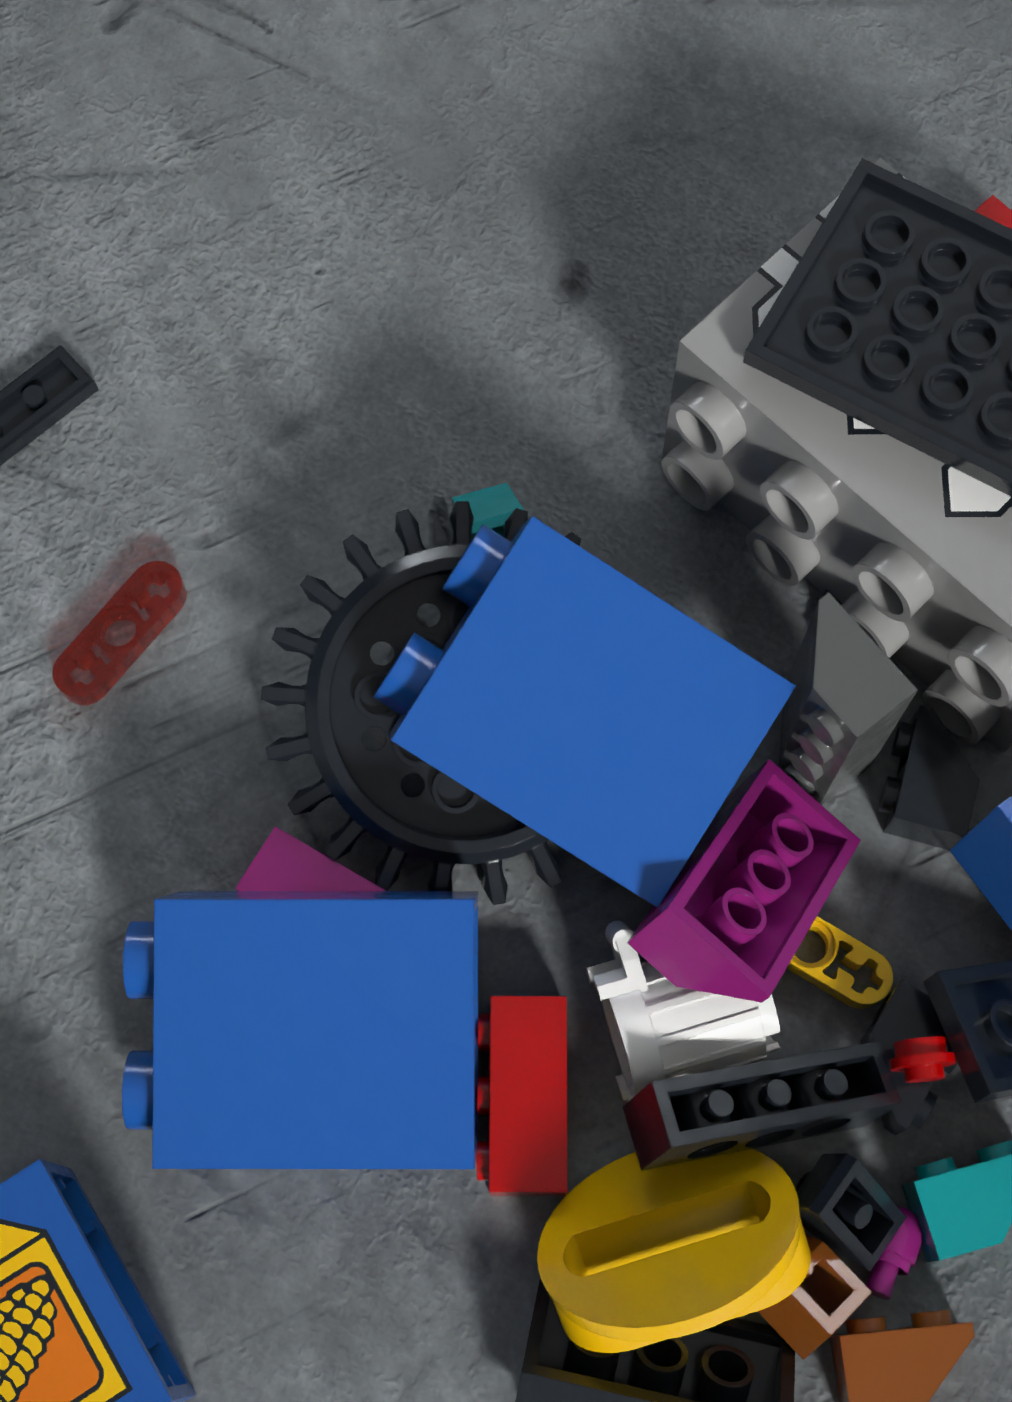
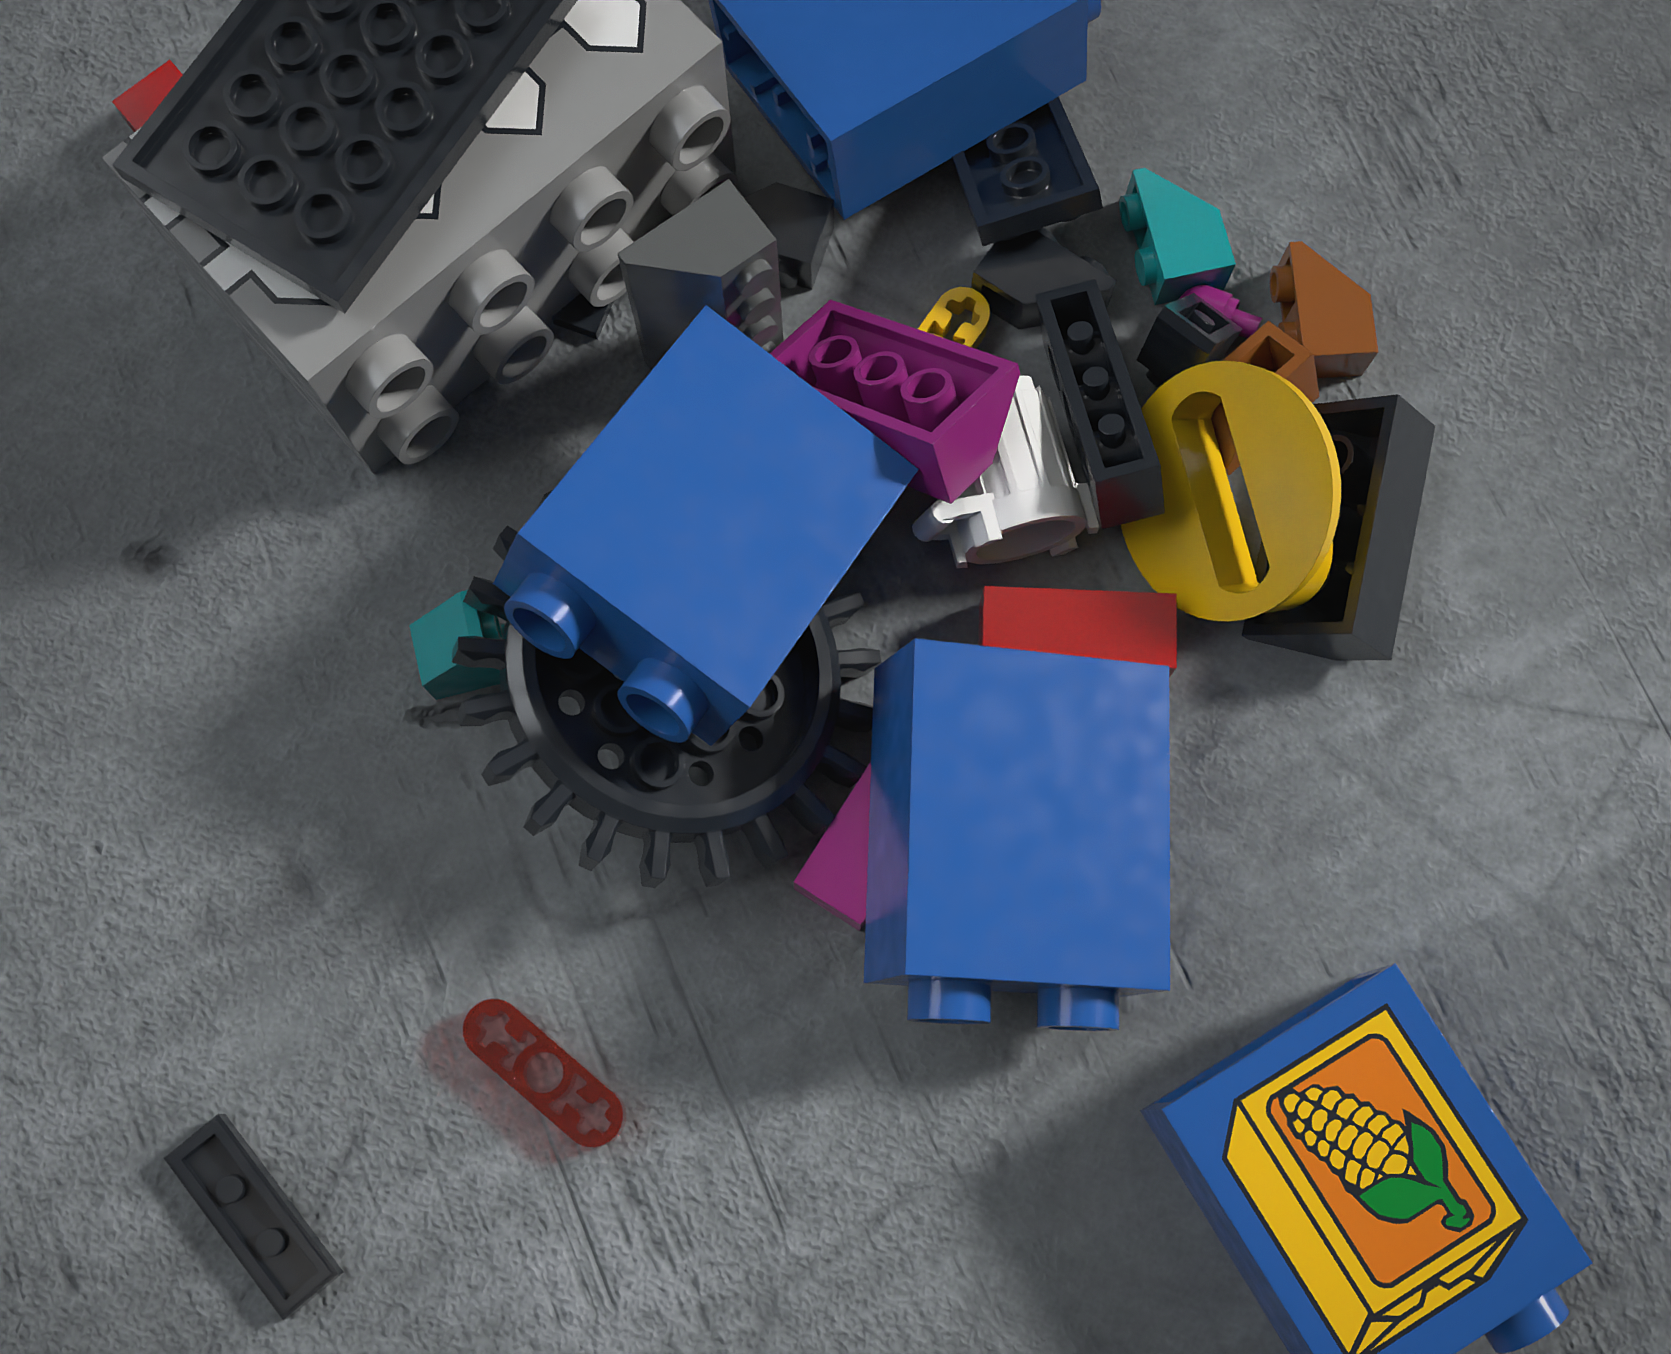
camera: 90 degrees left, 5 degrees up
red plate [889,1036,956,1083] -> none

